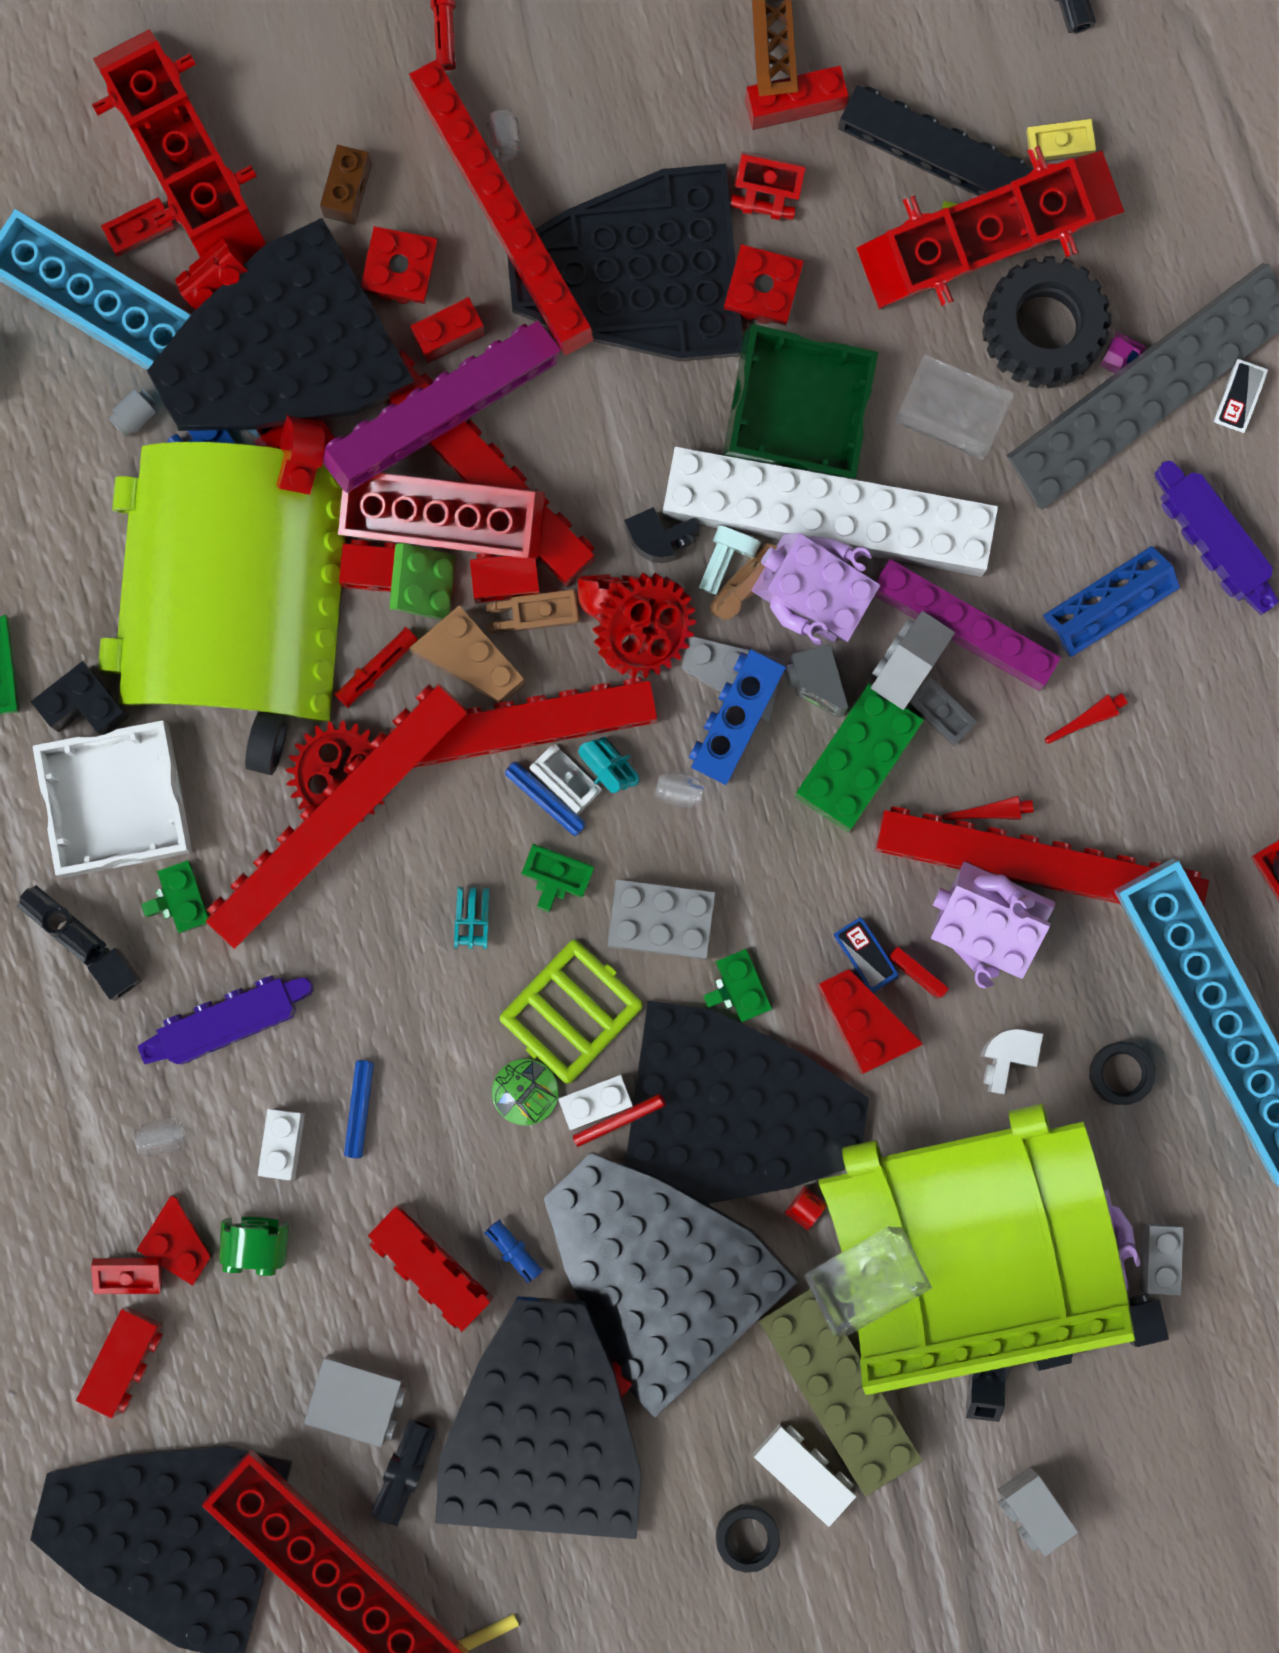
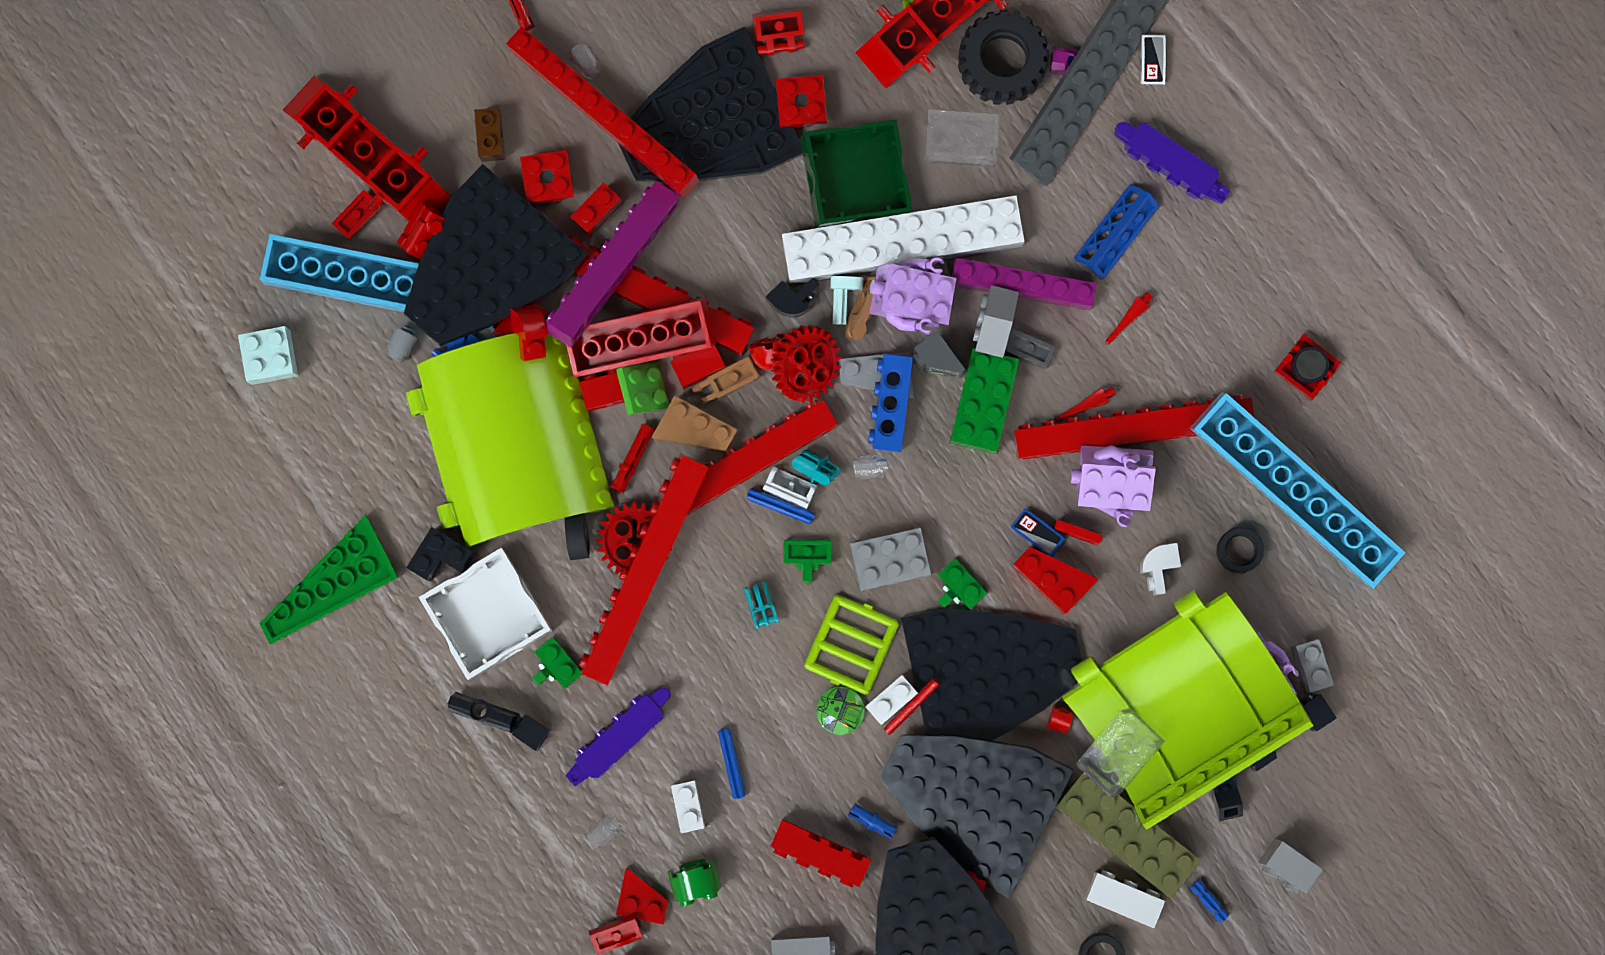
camera: 15 degrees left, 0 degrees up
none -> blue axle [1190,880,1229,923]

